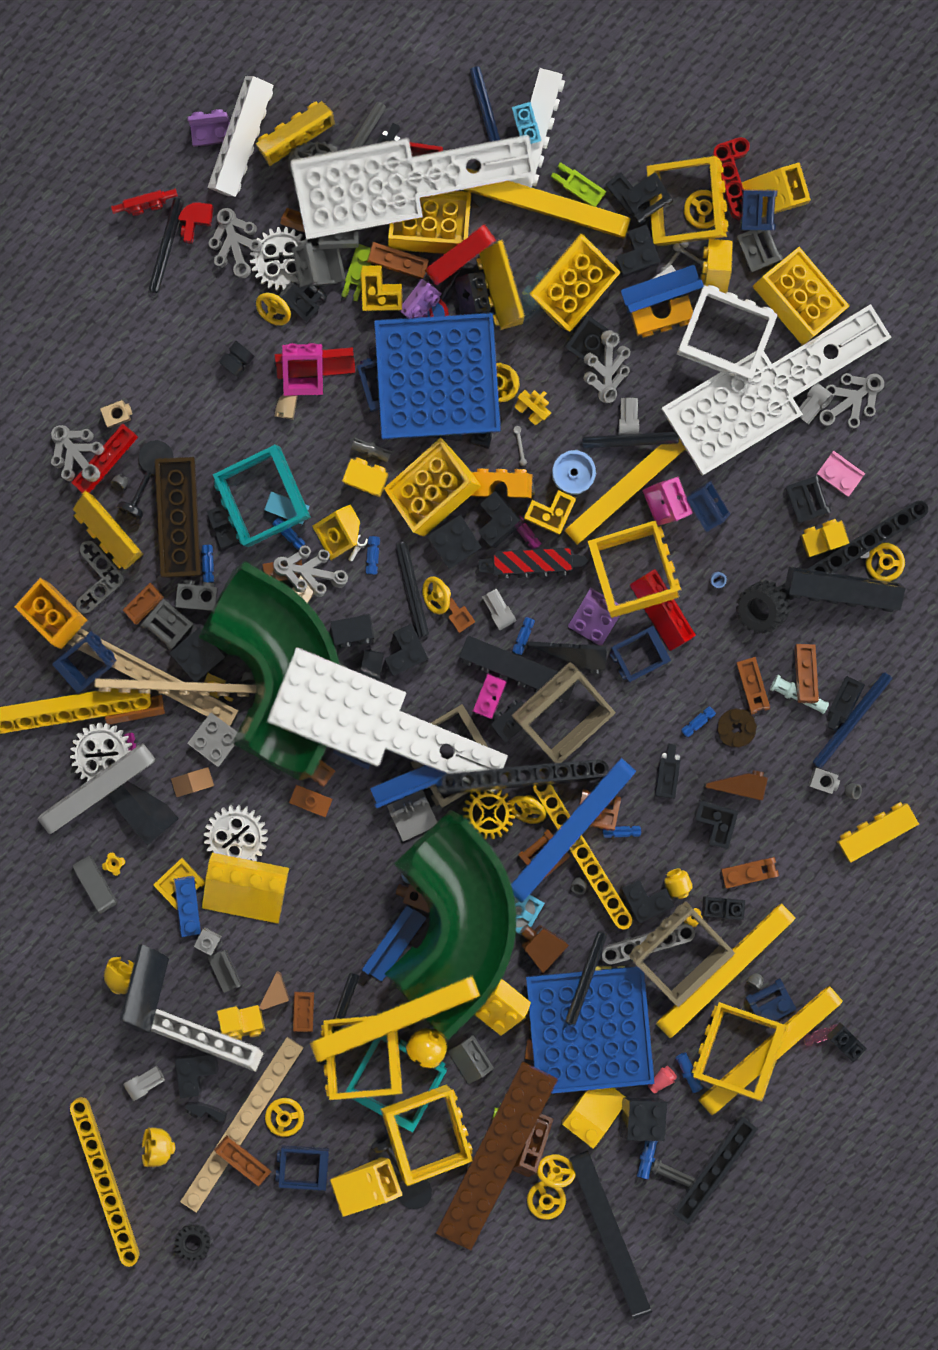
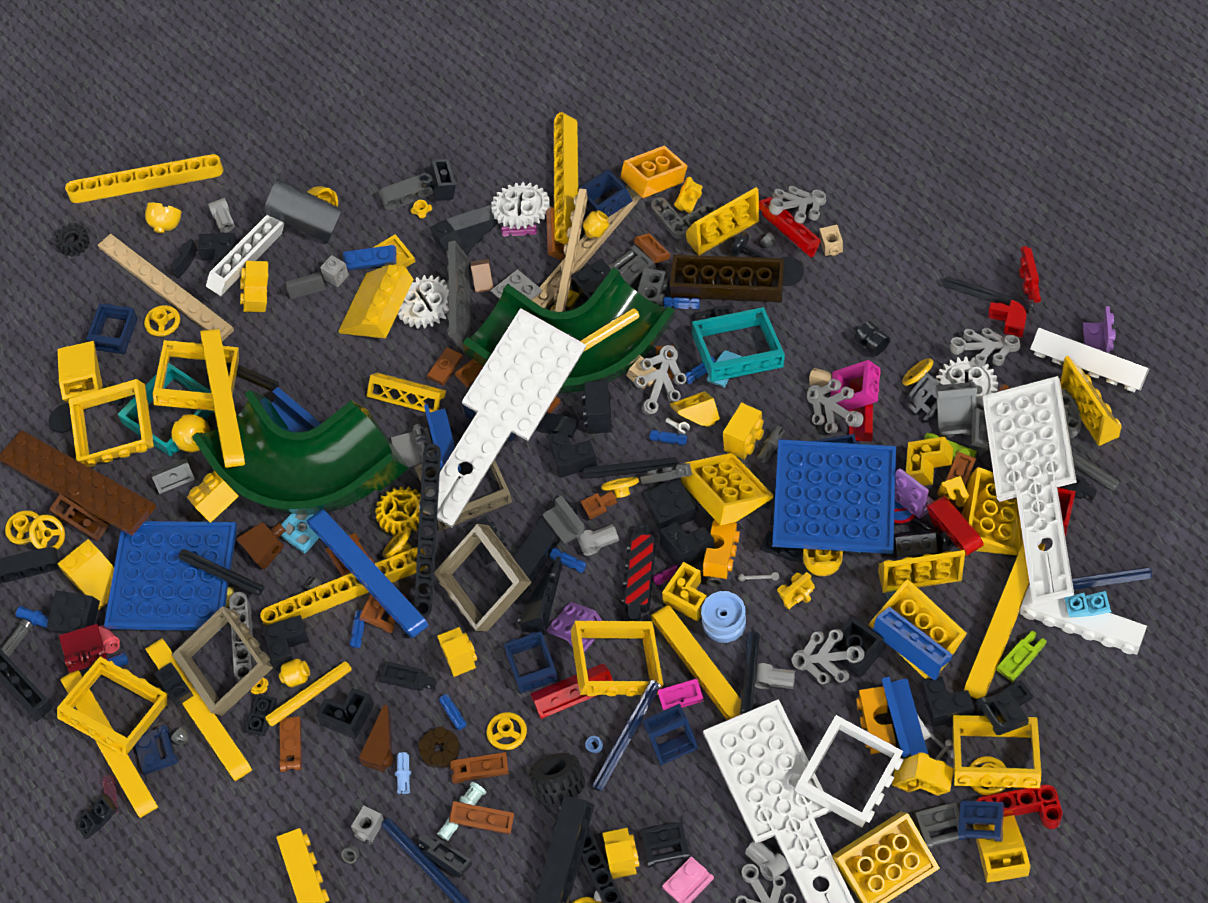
camera: 105 degrees right, 30 degrees down
light grey beam [37,743,155,834] -> none
dark orange plate [214,1135,271,1187] -> none
medium nougat slope [259,971,290,1010] -> none
dark orange plate [293,991,314,1032] -> none
dark pink window [473,674,506,718] -> none
none -> dark red hinge [59,624,108,673]
none -> black slope [154,662,194,707]
none -> yellow axle [266,661,352,726]
none -> yellow fence [367,372,446,412]
none -> light blue axle [395,752,411,794]
none -> black brick [420,159,456,200]
none -> yellow brick [438,627,477,677]
none -> dark grey plate [447,241,471,352]
none -> yellow piece [486,712,527,750]
none -> dark grey panel [543,495,584,544]
none -> yellow axle [580,308,639,351]
none -> yellow head [582,210,610,238]
none -> dark blue axle [592,680,661,791]
none -> dark grey hinge [640,463,692,484]
none -> yellow hips [674,176,703,213]
none -> light grey plant [807,379,863,434]
none -> blue panel [873,607,952,680]
none -> yellow hinge [937,476,969,508]

